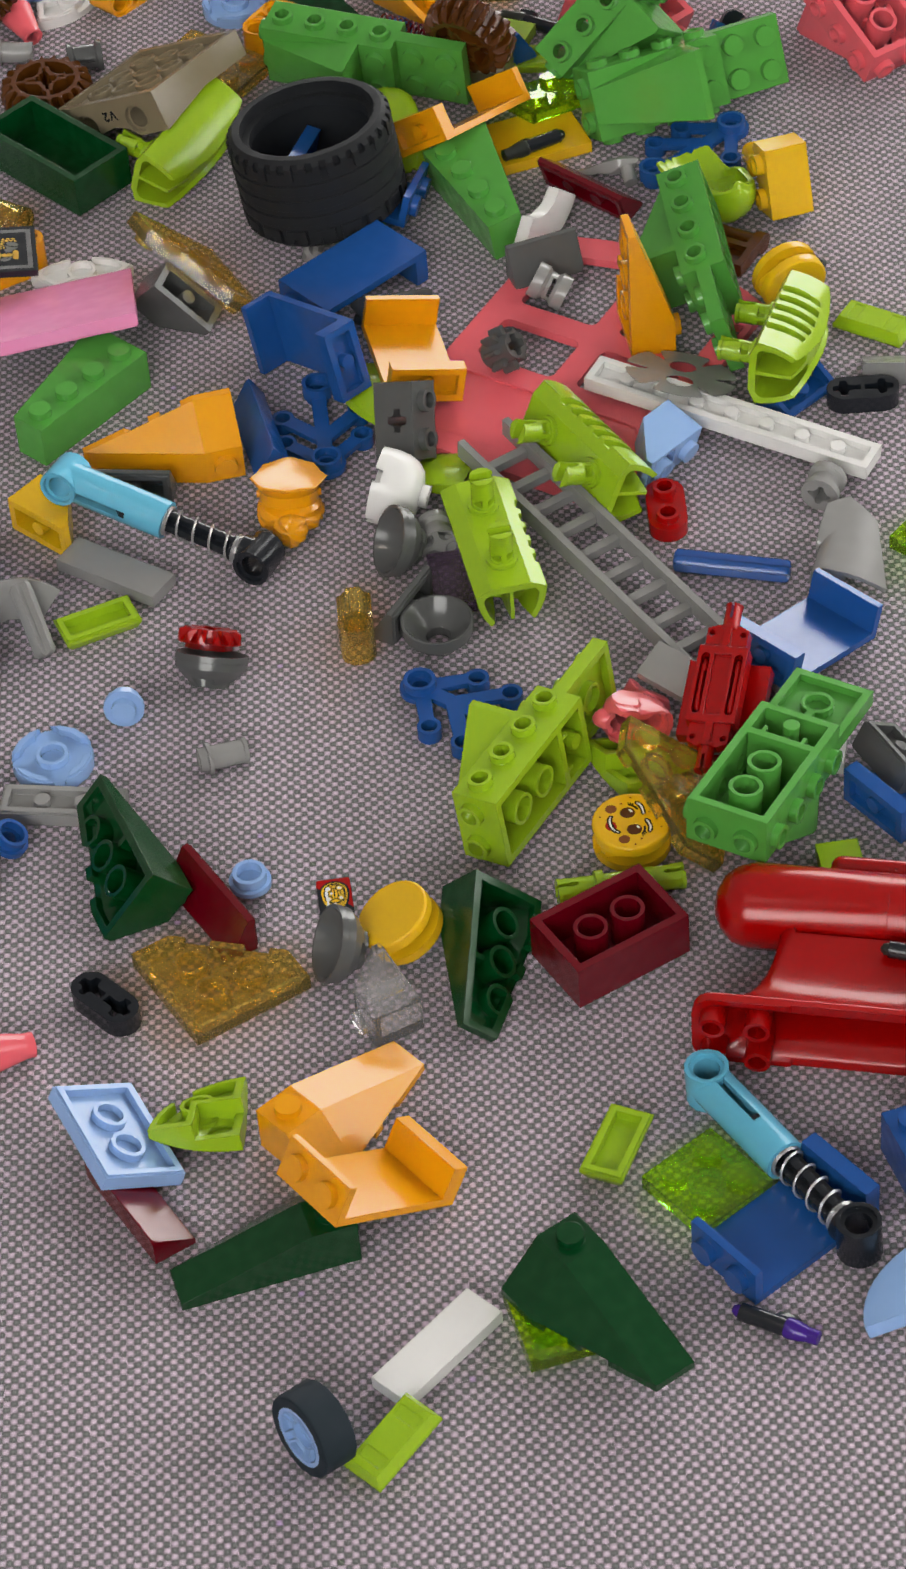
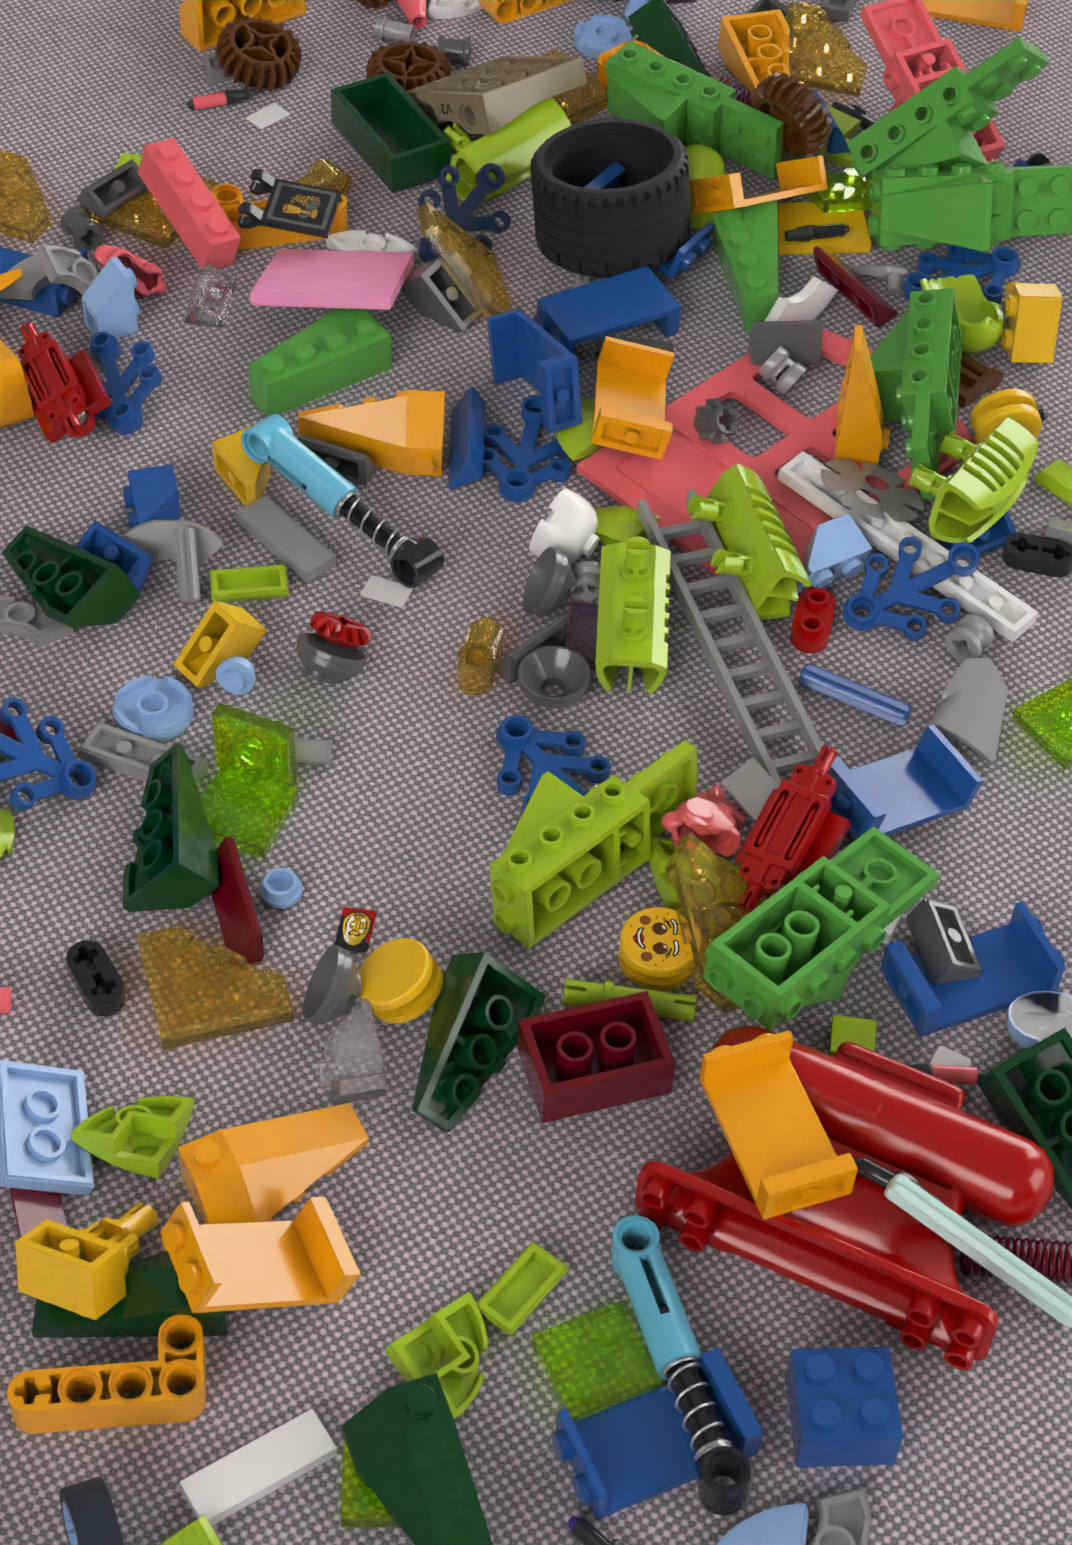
camera: 10 degrees right, 5 degrees up
light orange piece [249,457,327,548] -> none
dark grey brick [373,380,438,460] -> none
none -> light orange beam [7,1314,207,1434]
none -> yellow brick [15,1202,158,1320]
none -> yellow slope [173,600,267,688]
none -> clear neon green plate [201,764,299,858]
none -> clear neon green plate [212,703,297,793]
none -> white sticker [360,575,413,608]
none -> lime brick [384,1291,488,1419]
none -> dark blue plant [418,163,511,263]
none -> light orange panel [699,1030,858,1220]
none -> blue plant [843,537,979,641]

